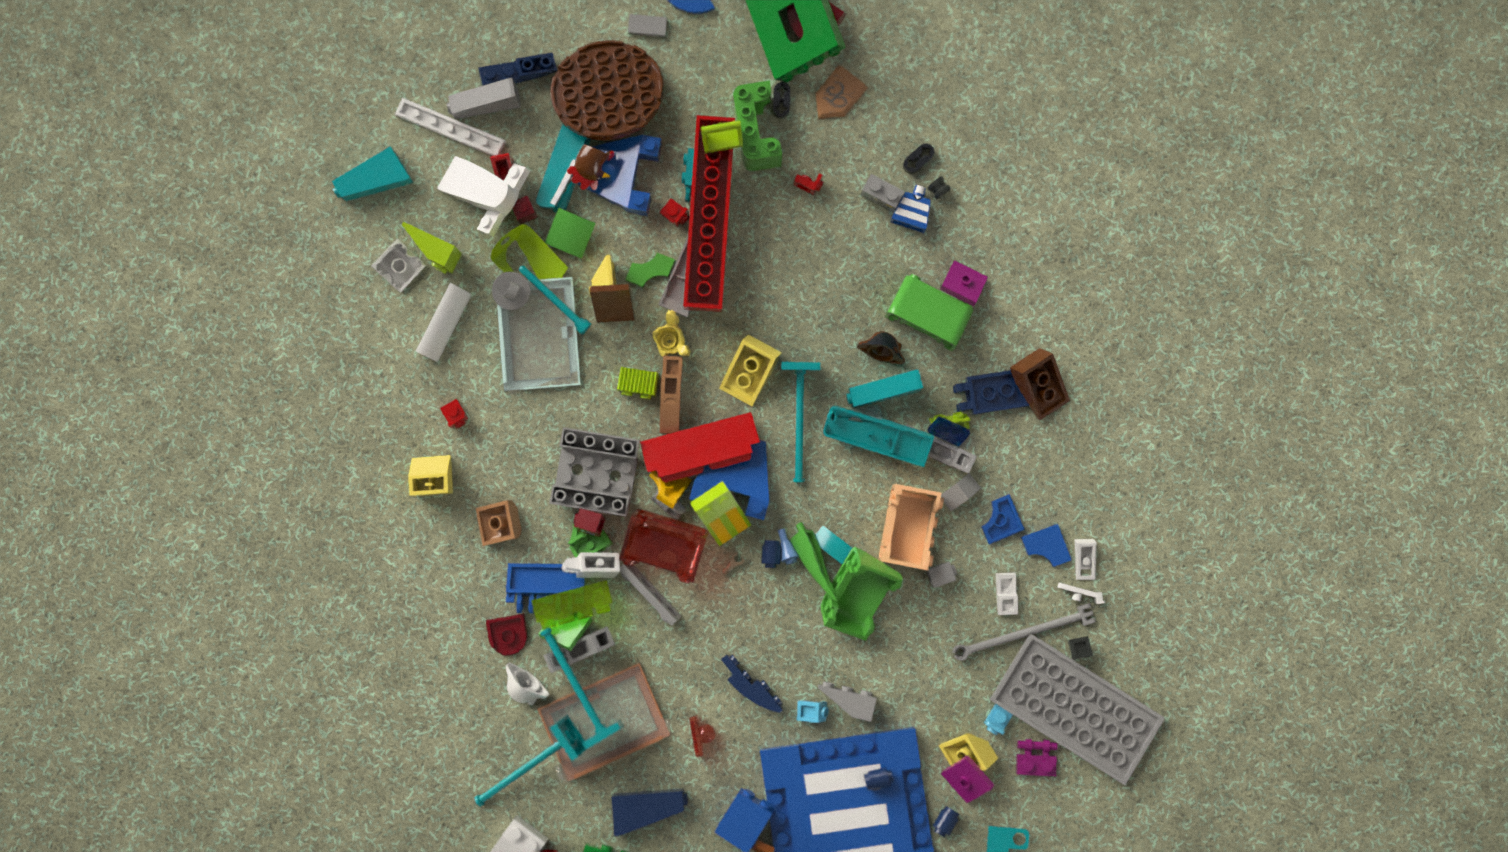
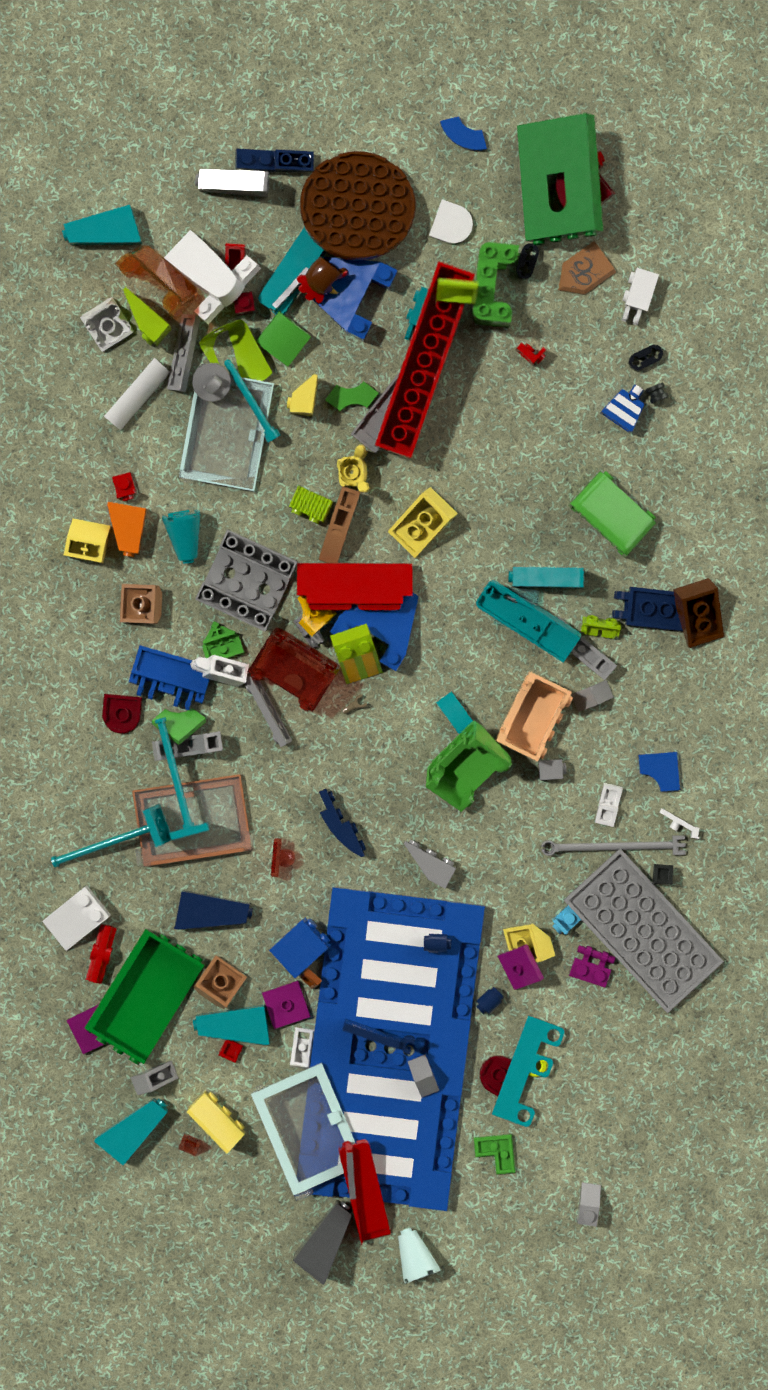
camera: 20 degrees right, 5 degrees up
white tile [395,98,506,156] -> none
white hat [506,662,549,705] -> none
clear neon green windscreen [531,580,613,629] -> none
dark red brick [573,508,606,537] -> none
reddish brown tile [590,284,635,323] -> none
light grey tile [628,14,667,37] -> none
red bracket [659,198,689,227] -> none
dark blue brick [761,540,781,568] -> none
medium blue cone [778,528,799,565] -> none
teal tile [781,362,821,482] -> none
bright green piece [790,522,838,601] -> none
medium azure bracket [797,700,829,723] -> none
reddish brown hat [856,331,905,365] -> none
light grey brick [861,174,905,213] -> none
clear blue tile [927,416,970,447] -> none
magenta plate [940,260,988,306] -> none
blue tile [981,494,1025,545] -> none
white slope [1074,539,1097,580] -> none
none -> orange slope [107,502,147,557]
none -> clear orange windscreen [115,245,198,321]
none -> teal cone [162,510,201,564]
none -> light grey plate [167,314,201,392]
none -> white tile [429,200,473,244]
none -> white hinge [622,268,659,325]

